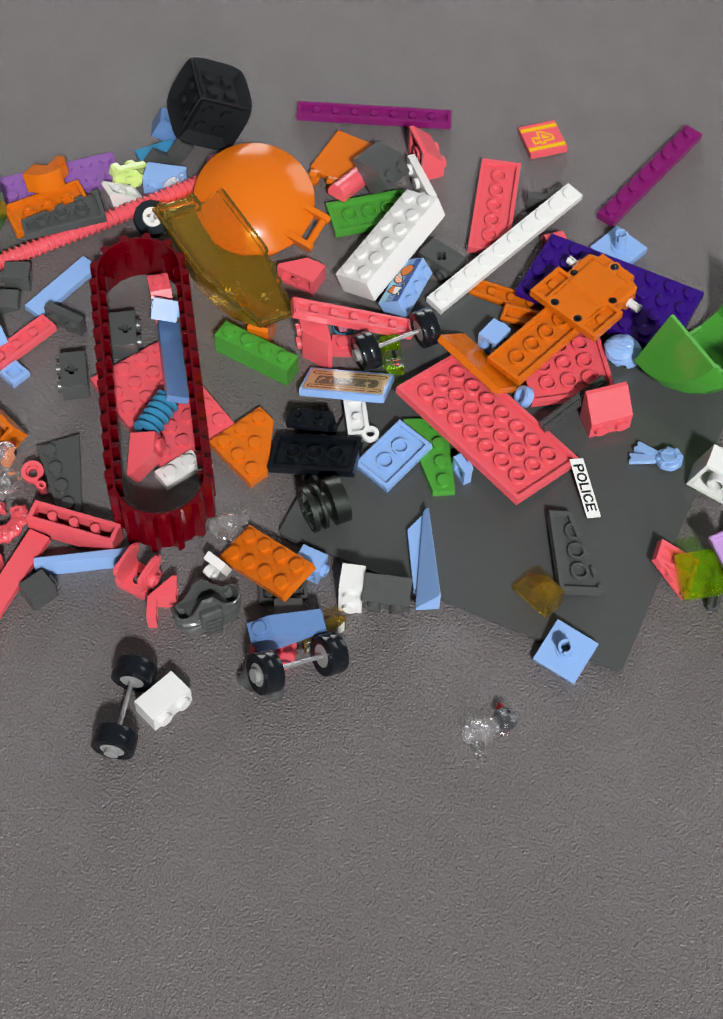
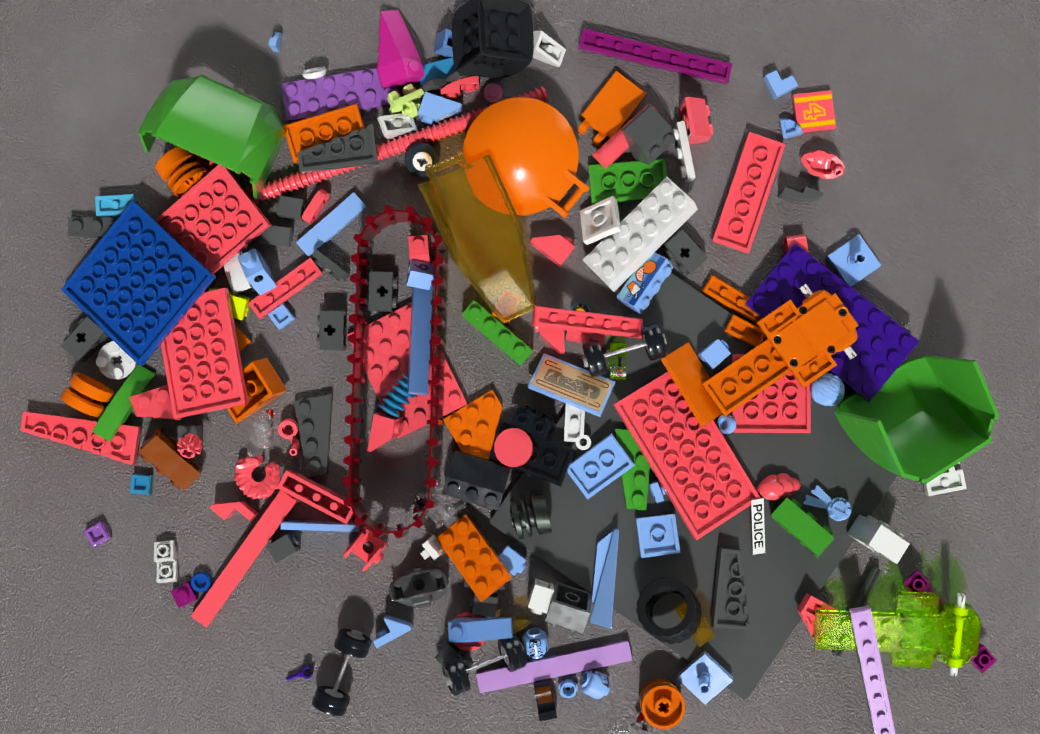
camera: 10 degrees right, 30 degrees up
orange brick [23,155,69,193] -> none
white brick [134,671,192,731] -> none
coral slope [146,575,178,628] -> none
white hinge [154,450,213,491] -> none
white plate [426,183,583,315] -> none
dark grey axle [539,375,608,433] -> none
coral slope [580,382,633,438] -> none
magenta plate [596,125,702,228] -> none
none -> dark purple hand [286,665,313,681]
none -> white piece [302,66,327,79]
none -> coral beam [302,188,330,224]
none -> light blue slope [373,614,413,648]
none -> dark pink wedge [377,10,425,88]
none -> coral slope [441,76,480,101]
none -> black slope [442,450,511,511]
none -> lavender tile [476,640,632,693]
none -> coral tile [494,428,533,467]
none -> light blue head [522,628,549,659]
none -> white slope [533,31,566,67]
none -> leg [533,679,557,722]
none -> light blue plate [559,679,578,698]
none -> white plate [580,196,621,245]
none -> light blue head [580,669,610,699]
none -> light blue plate [635,513,680,558]
none -> black tyre [636,577,702,644]
none -> orange wheel [639,679,685,729]
none -> coral arm [757,473,801,501]
none -> light blue piece [763,70,798,100]
none -> bright green wedge [771,498,834,558]
none -> light blue tile [780,119,804,139]
none -> coral arm [801,150,845,179]

